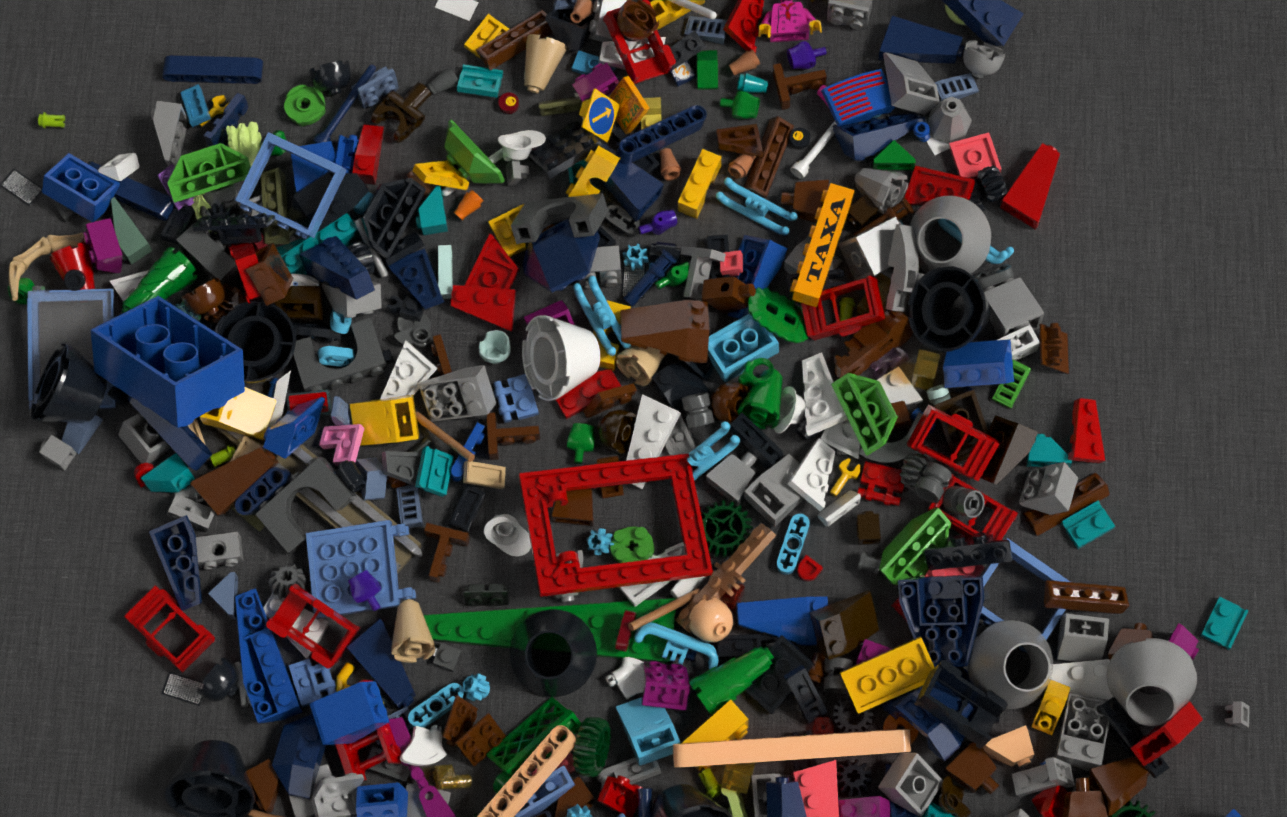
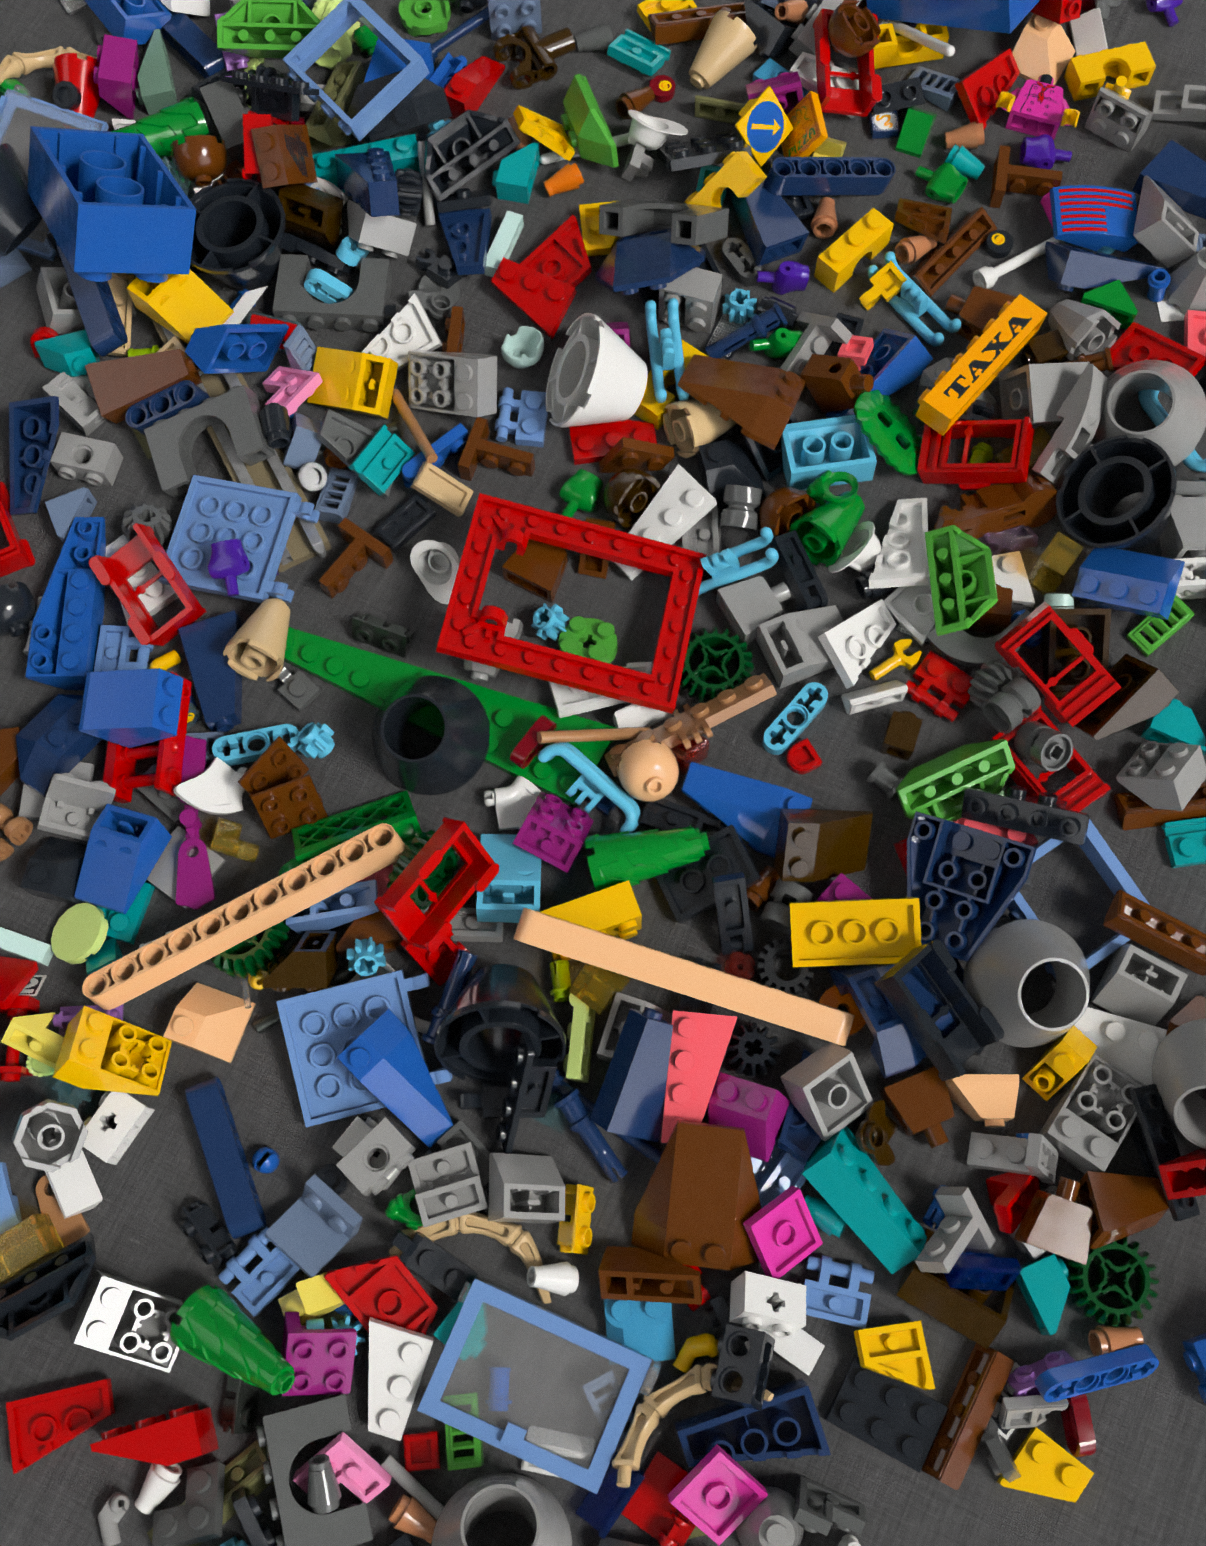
camera: 20 degrees right, 0 degrees up
none -> tile [297,462,327,492]
none -> red piece [374,817,499,952]
none -> reddish brown cone [615,86,655,119]
none -> yellow plate [859,261,907,311]

